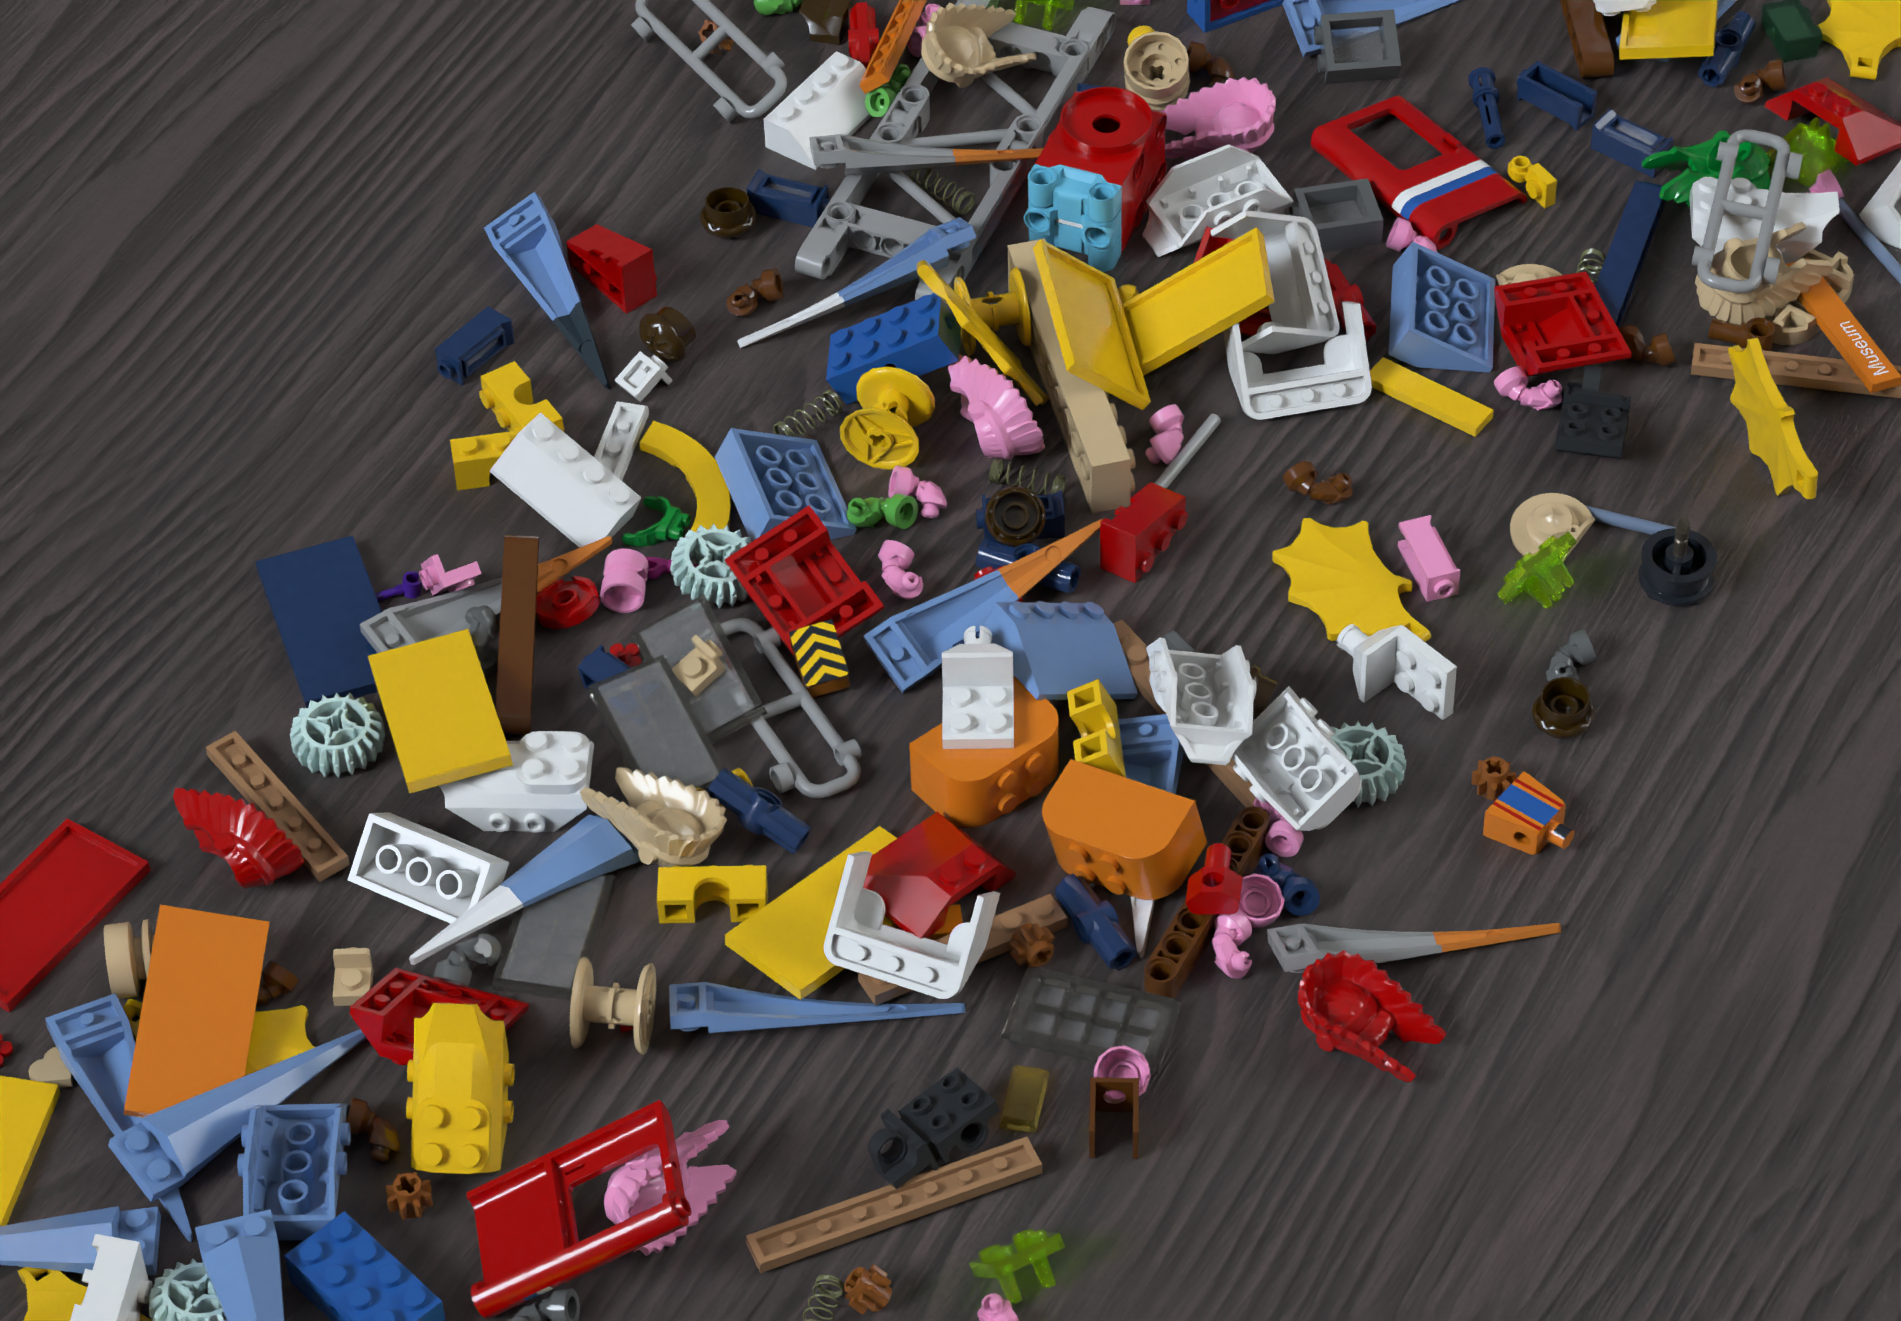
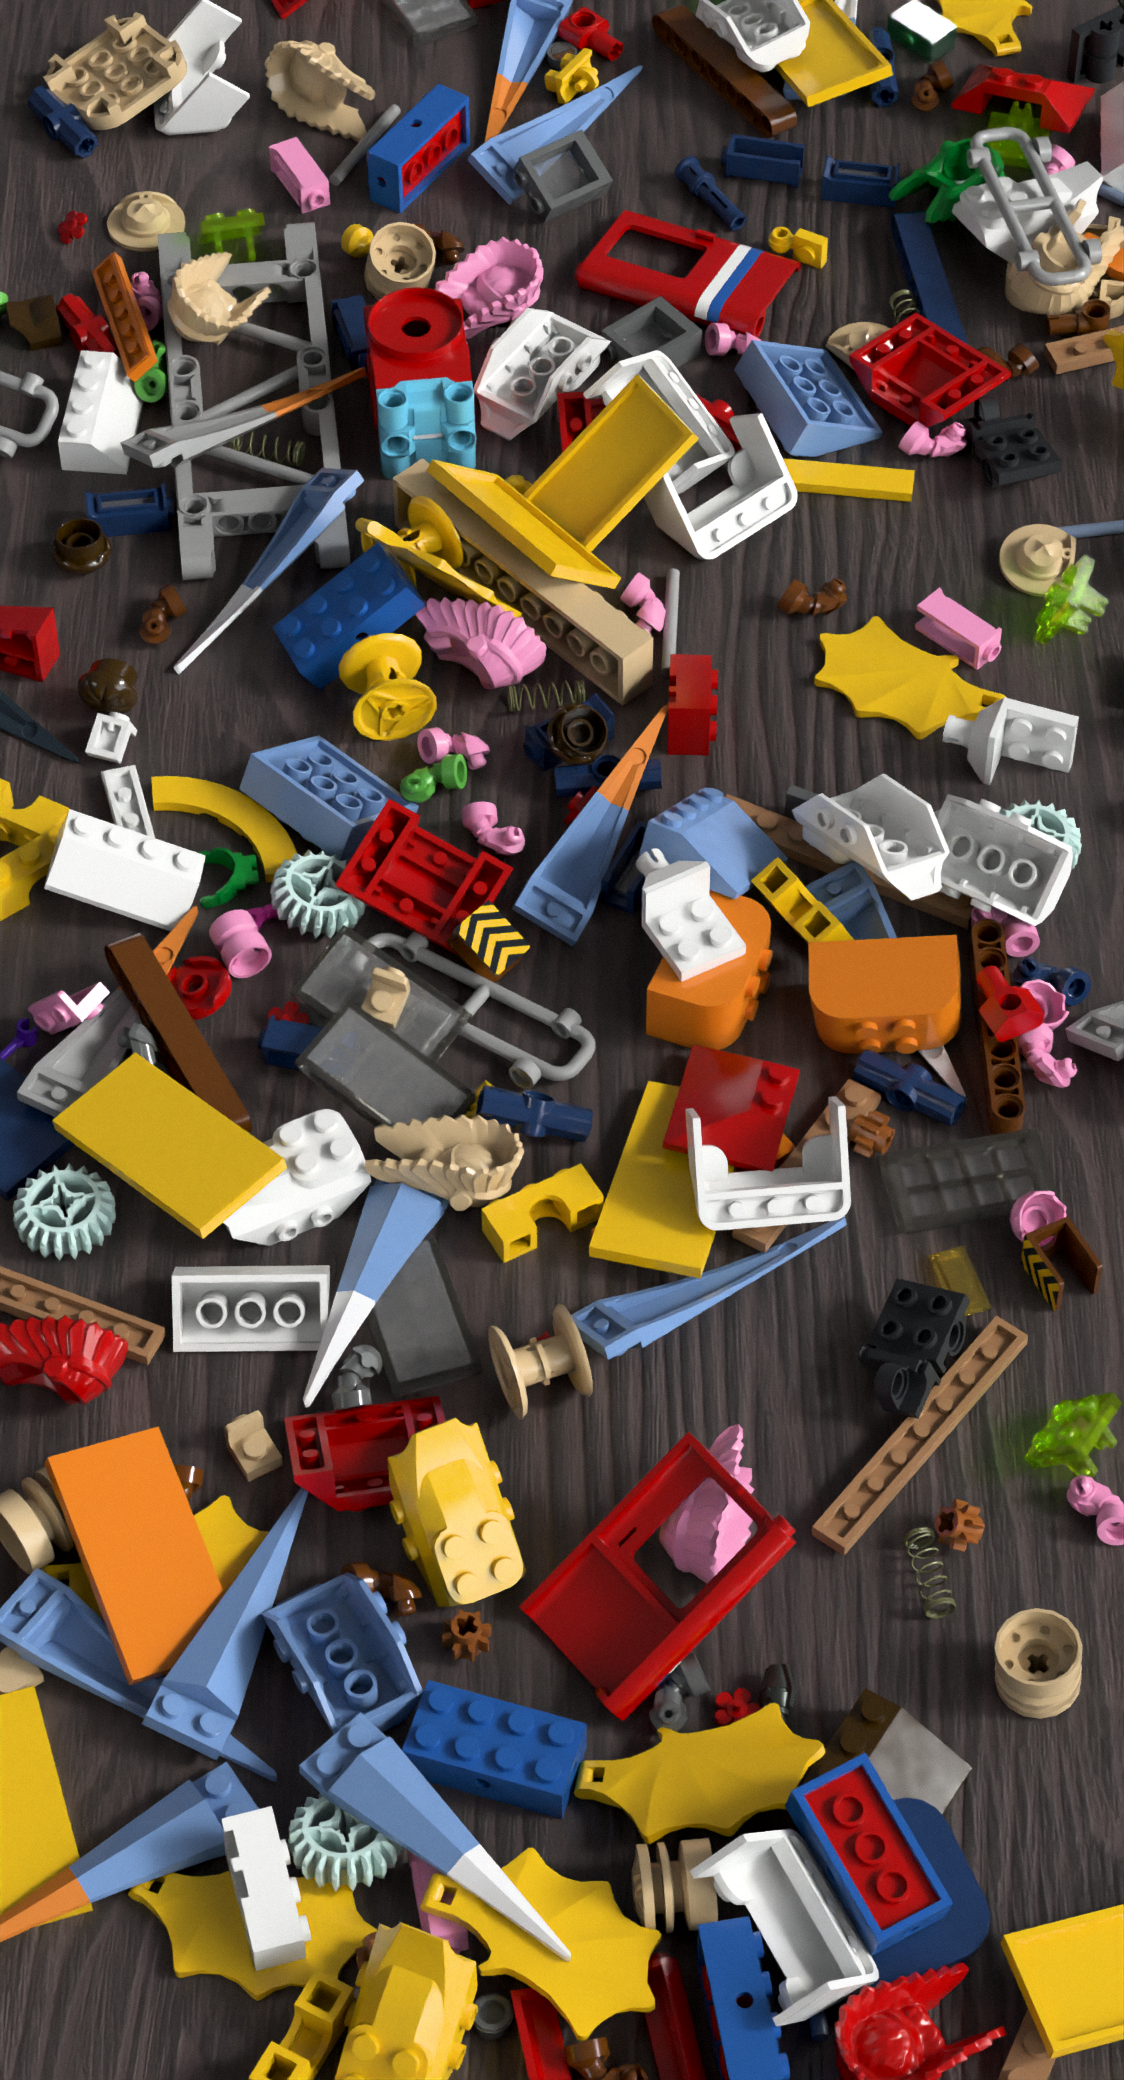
camera: 30 degrees left, 5 degrees up
olive piece [773,390,843,437] -> none

